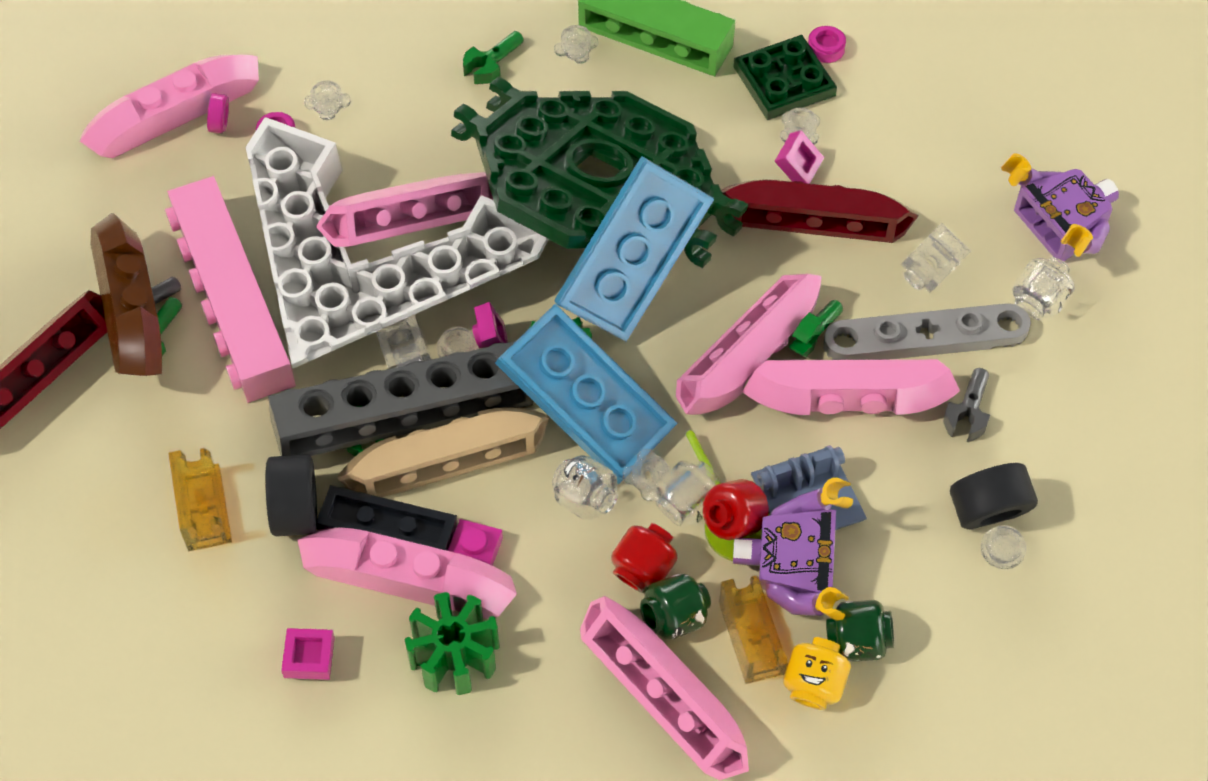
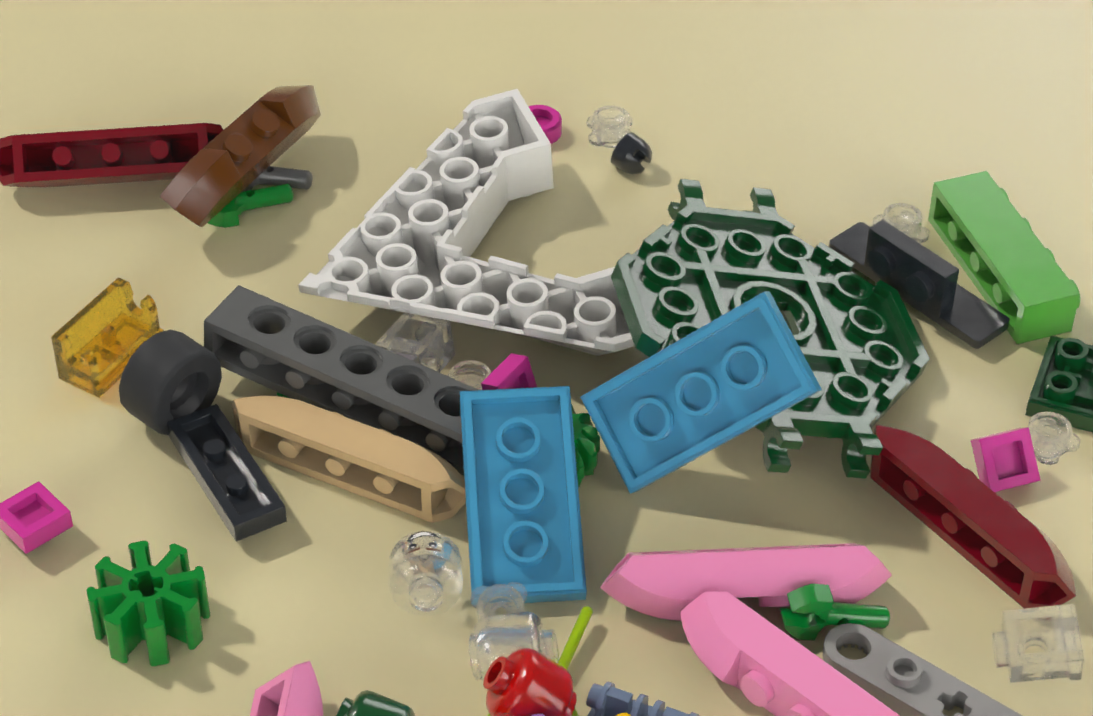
camera: 45 degrees right, 15 degrees down
bright pink brick [80,55,259,158] -> none
bright pink brick [165,176,296,403] -> none
dark pink tile [207,93,229,134] -> none
bright pink brick [298,527,517,619] -> none
bright pink brick [316,172,493,247] -> none
dark pink plate [448,519,503,566] -> none
green bar [463,31,524,84] -> none
red head [611,523,678,592] -> none
none -> black hinge [611,132,652,174]
none -> black bracket [829,219,1010,349]

